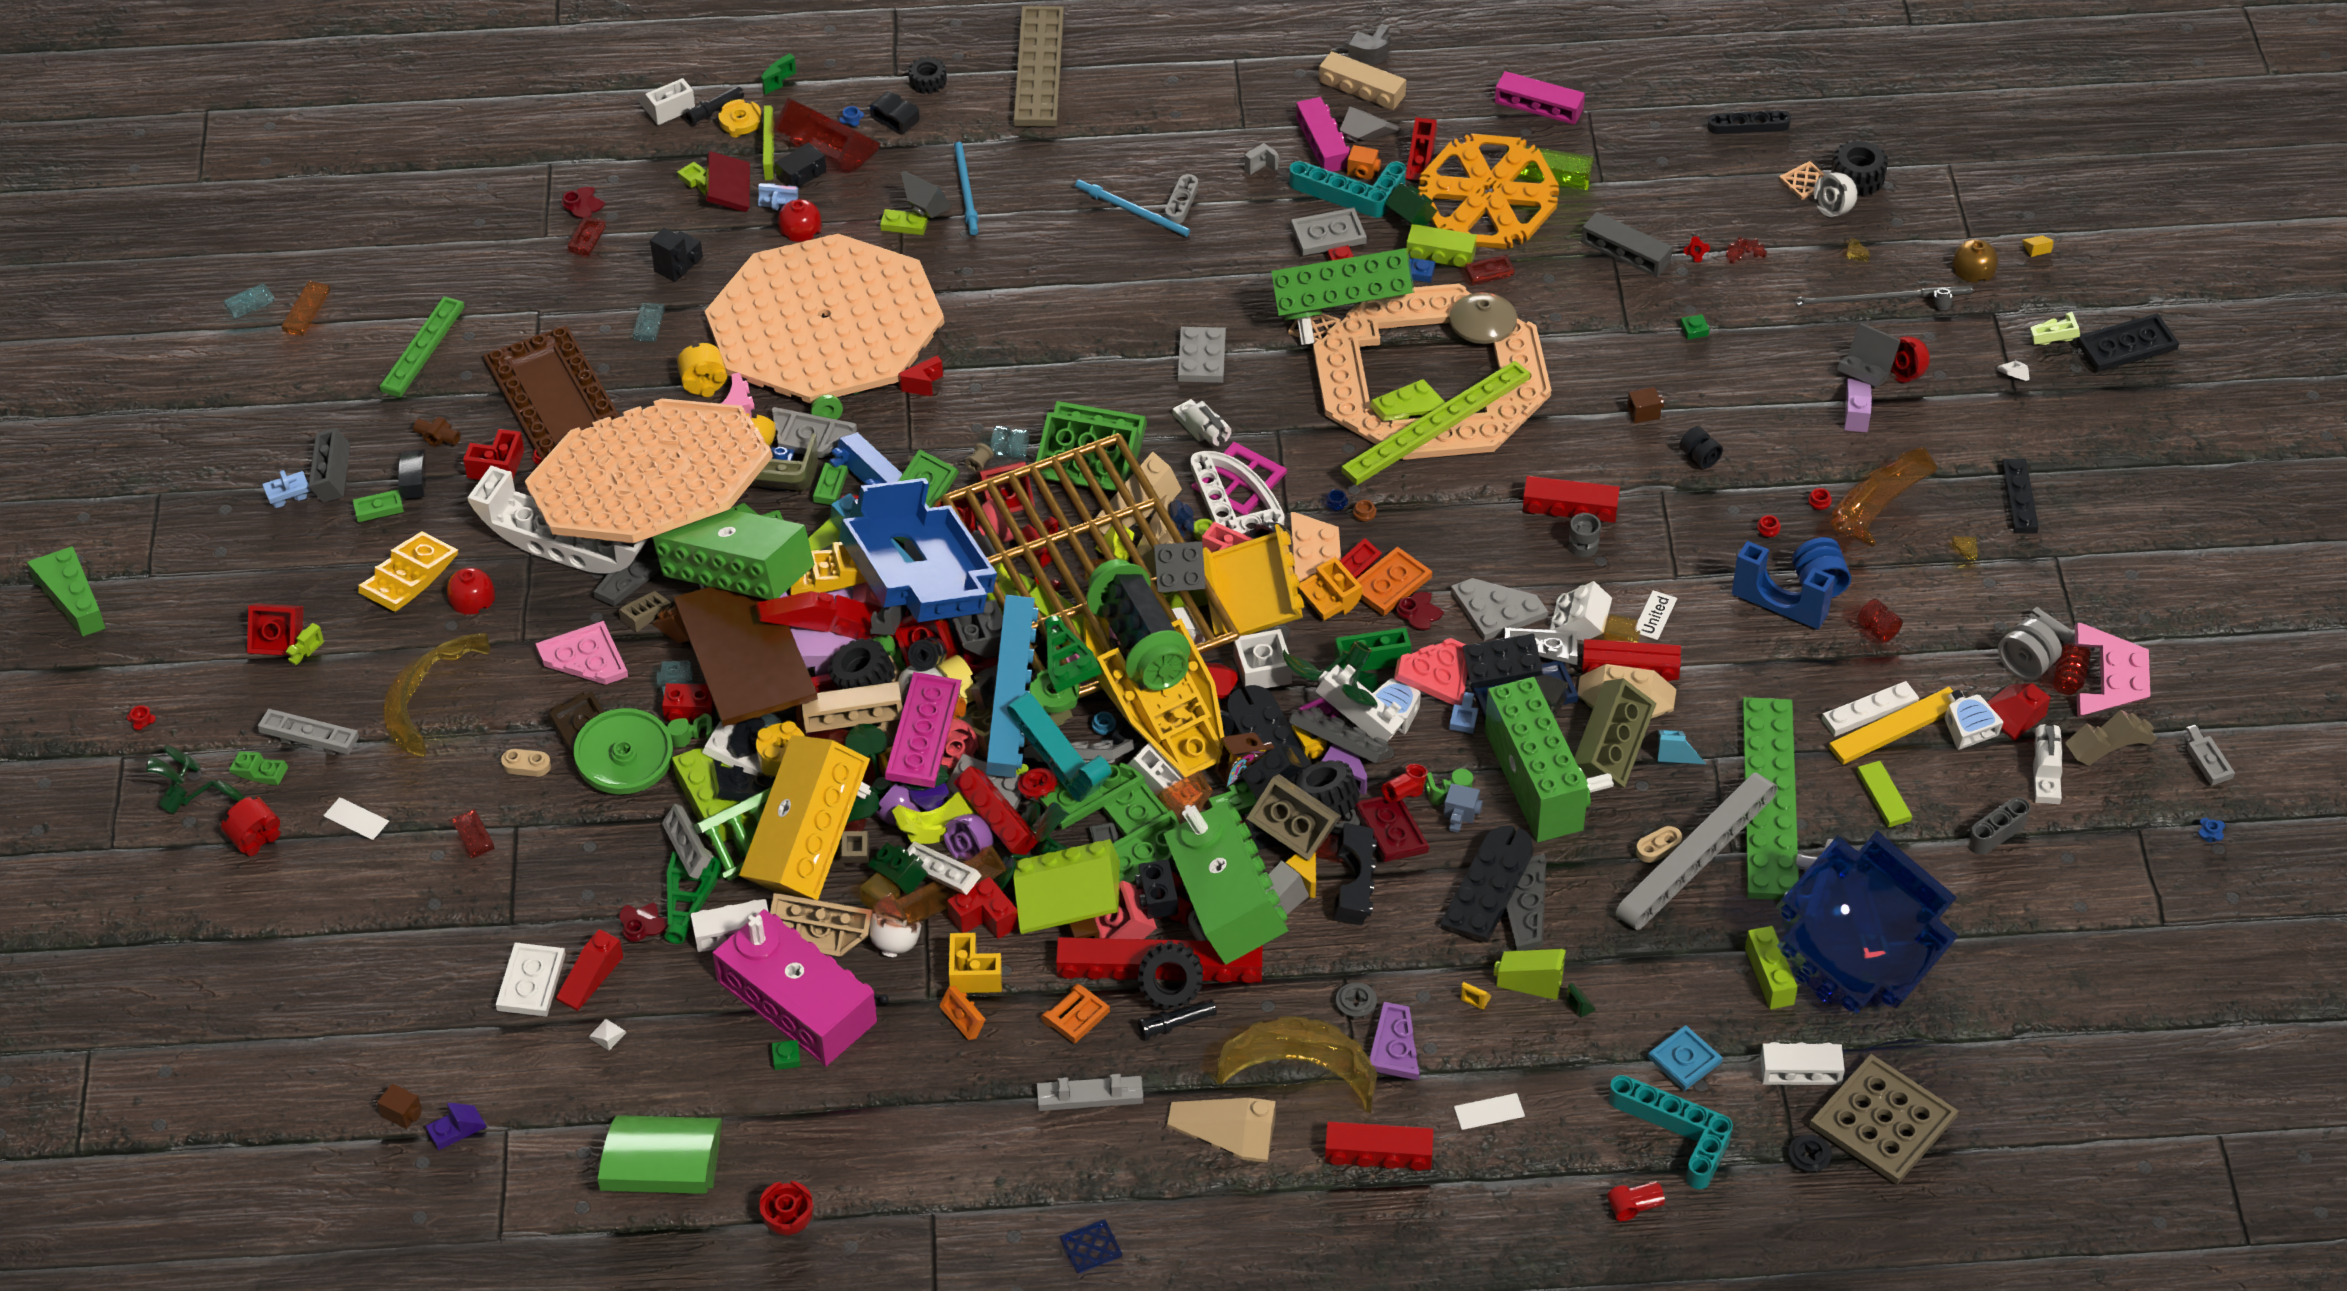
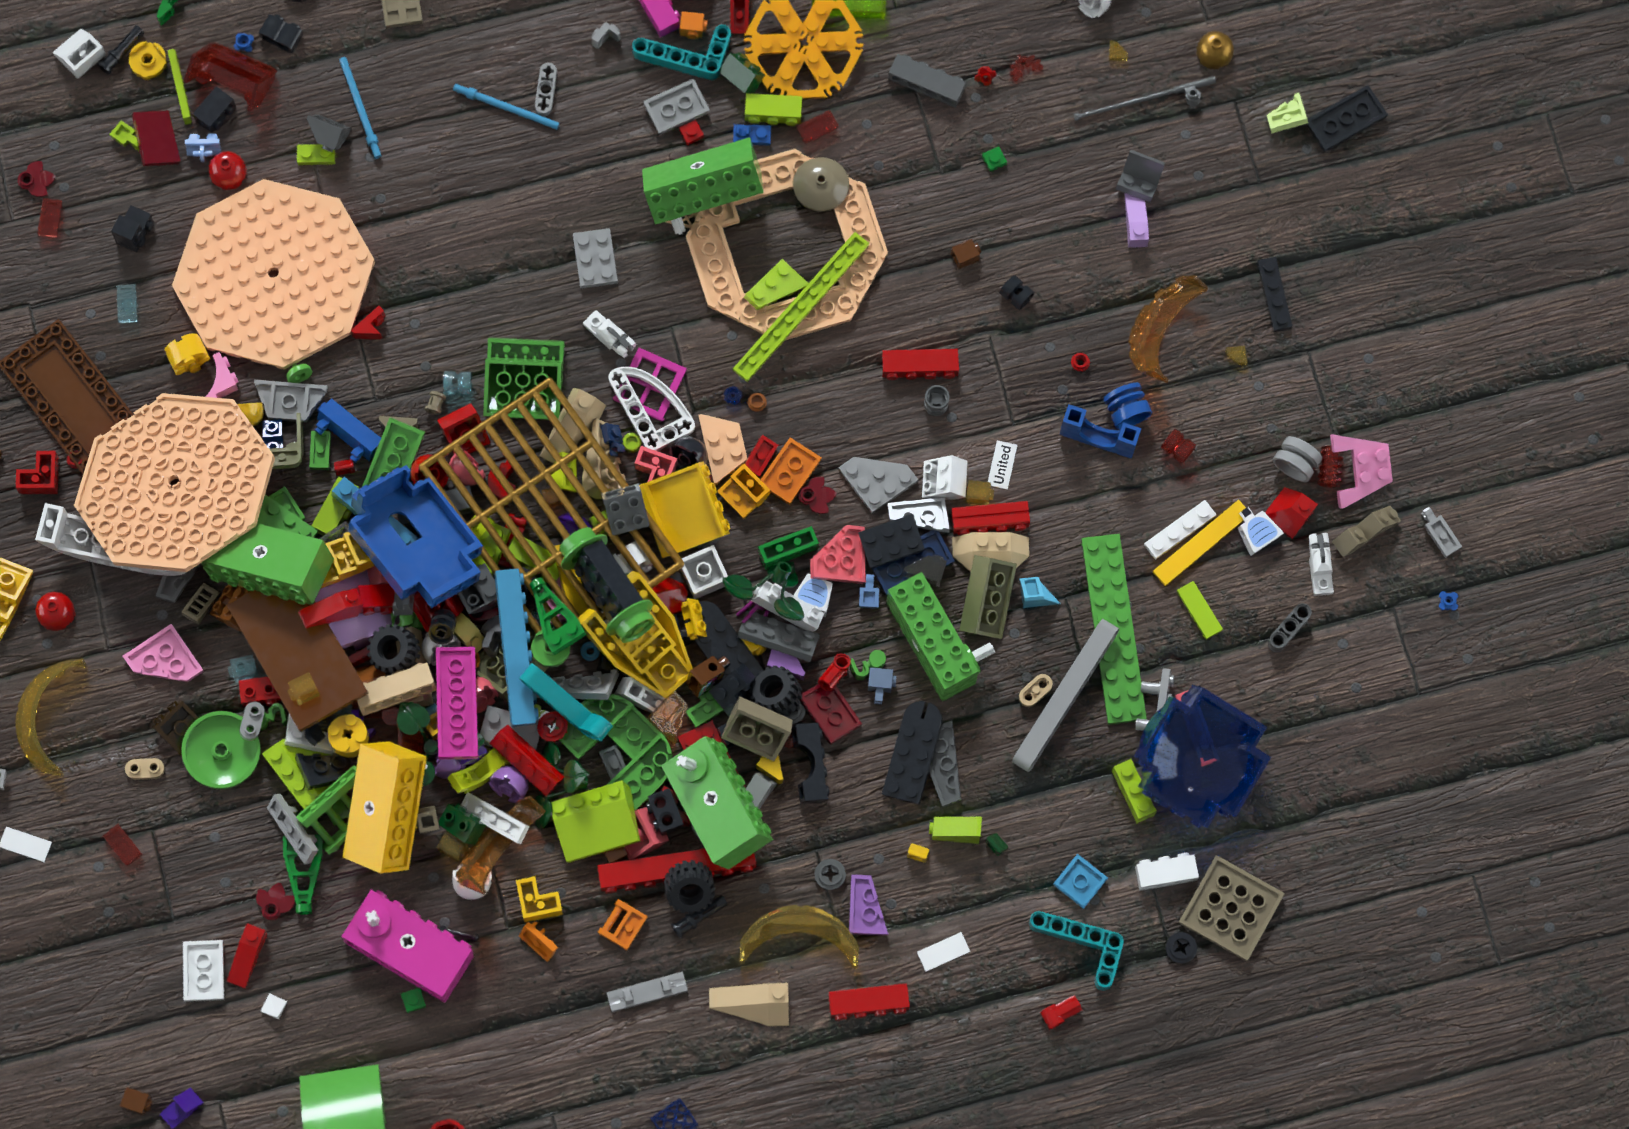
camera: 15 degrees left, 25 degrees up
white brick [691,899,769,952] -> none
tan wedge [770,893,873,957] -> none
red brick [947,876,1019,940] -> none
red plate [1808,488,1832,510] -> none
red cylinder [1890,336,1930,383] -> none
white slope [1997,361,2030,381] -> none
yellow slope [2022,235,2054,257] -> none
light grey pin [2029,607,2095,658] -> none
none -> light grey plate [240,702,264,741]
none -> clear yellow brick [287,672,320,705]
none -> yellow hinge [681,598,707,640]

